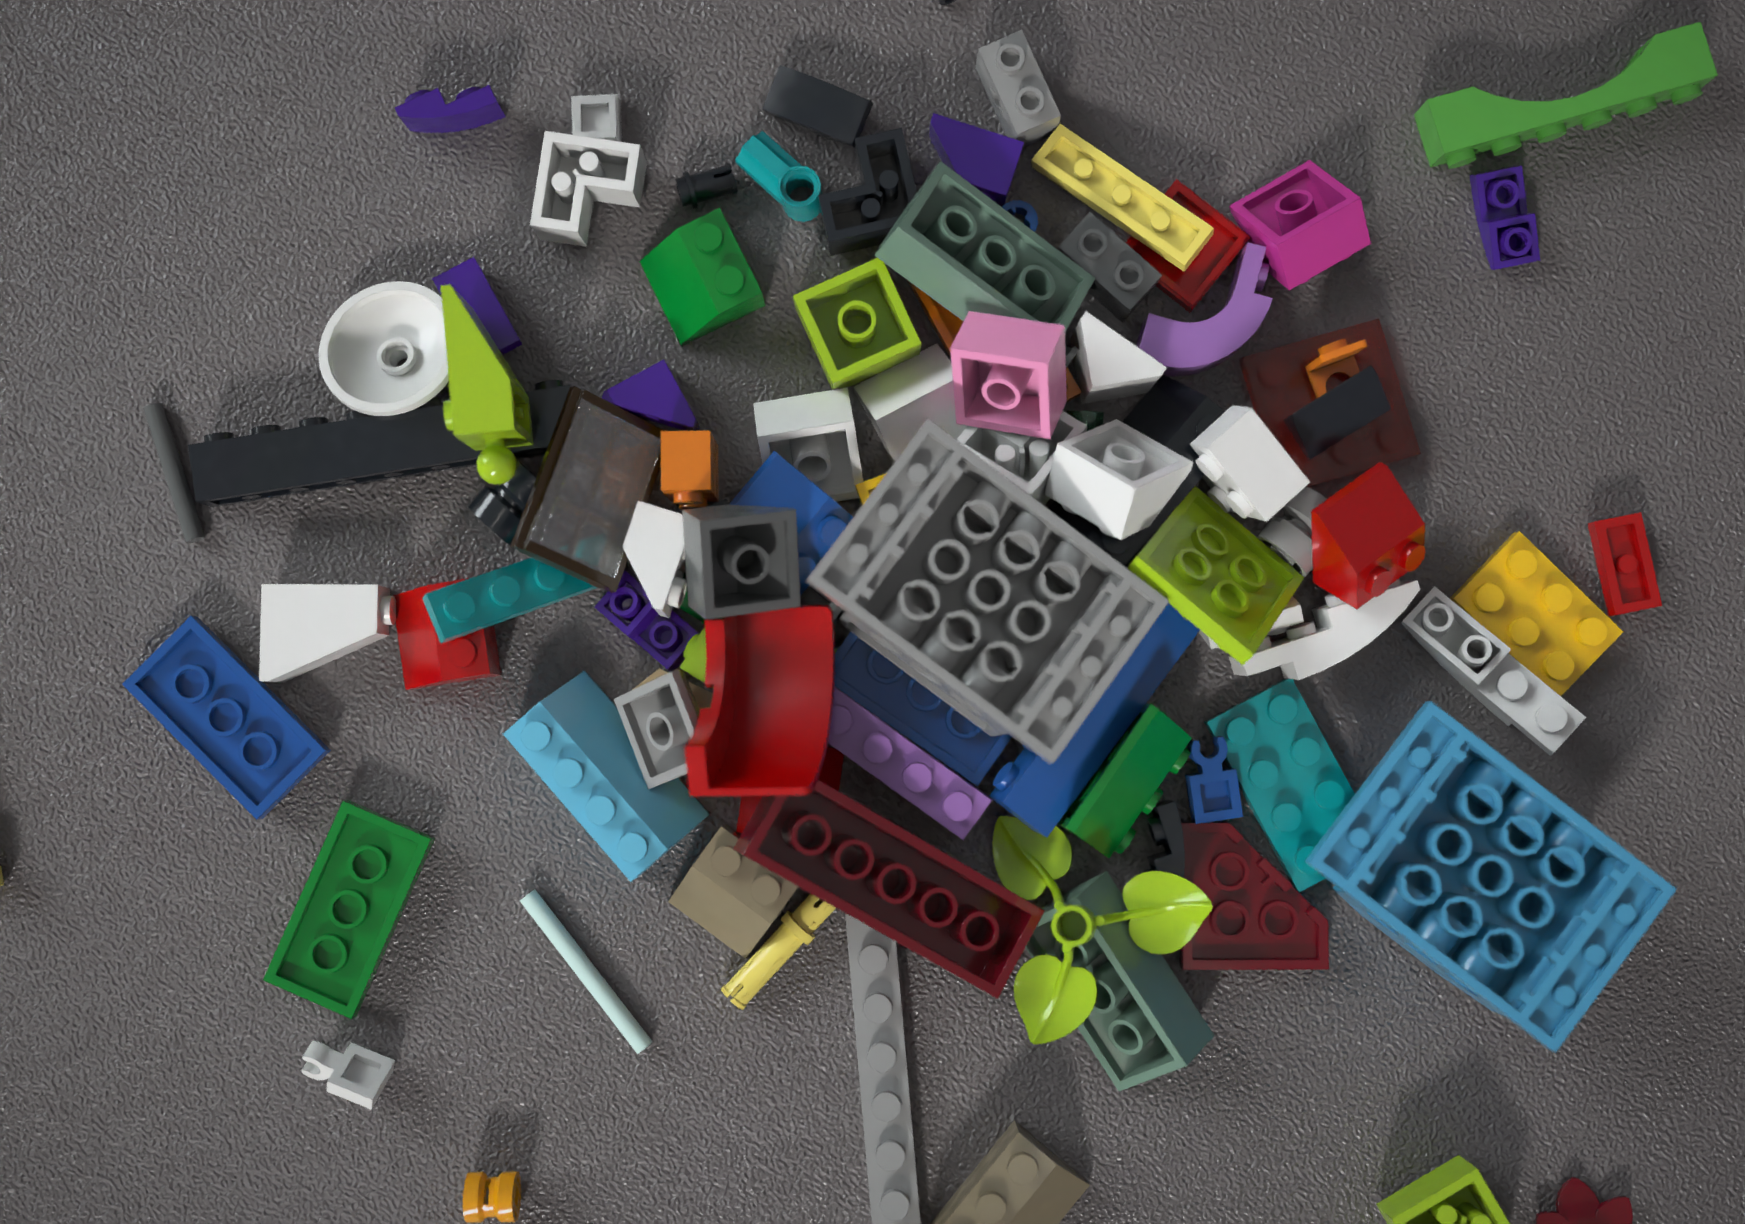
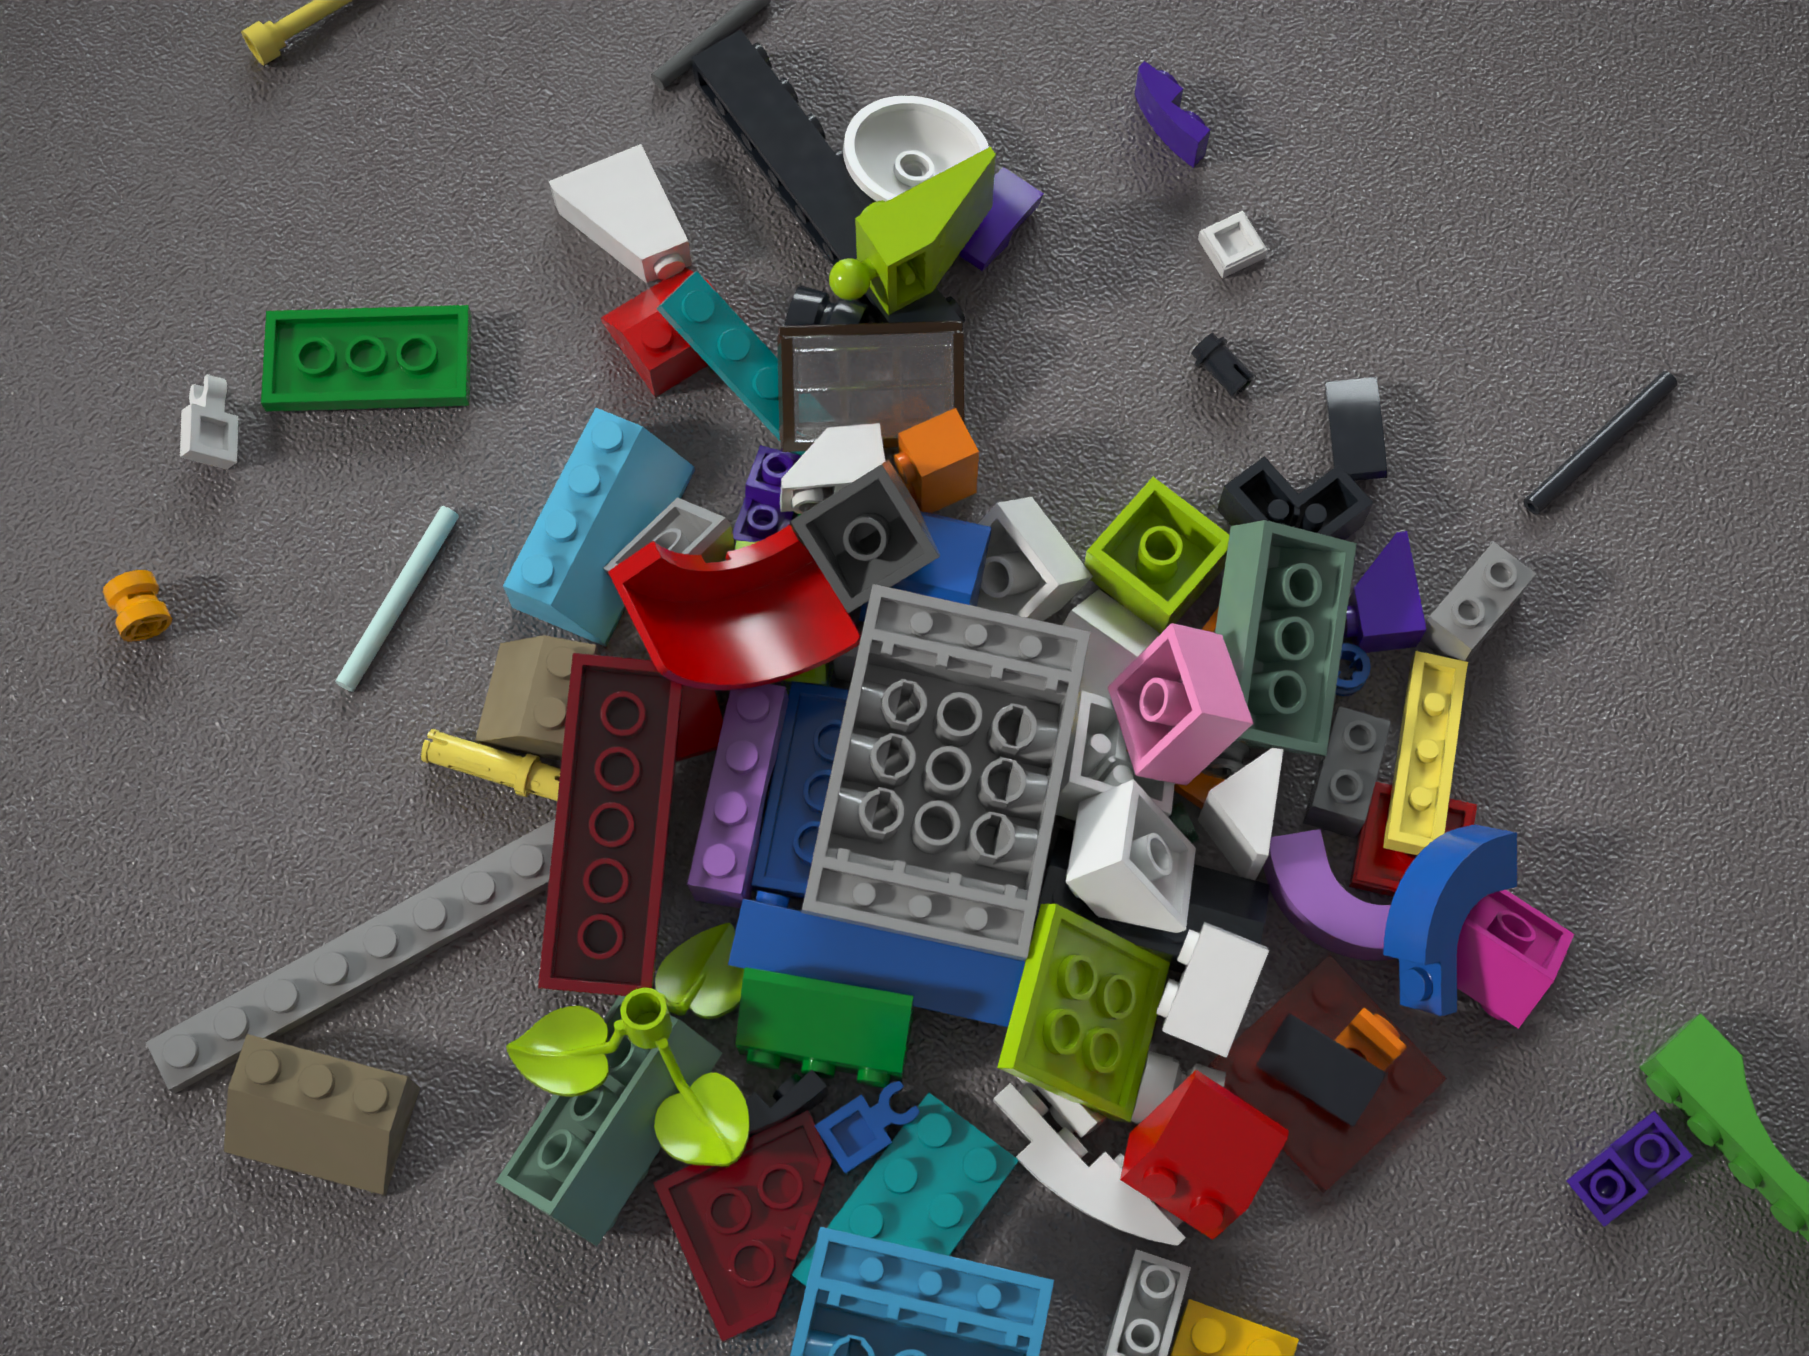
camera: 65 degrees right, 15 degrees down
blue plate [122,616,331,820] -> none
white brick [530,131,647,247] -> none
dark purple slope [602,359,700,431] -> none
green slope [639,208,766,347] -> none
teal piece [735,131,823,222] -> none
none -> blue arch [1383,824,1517,1016]

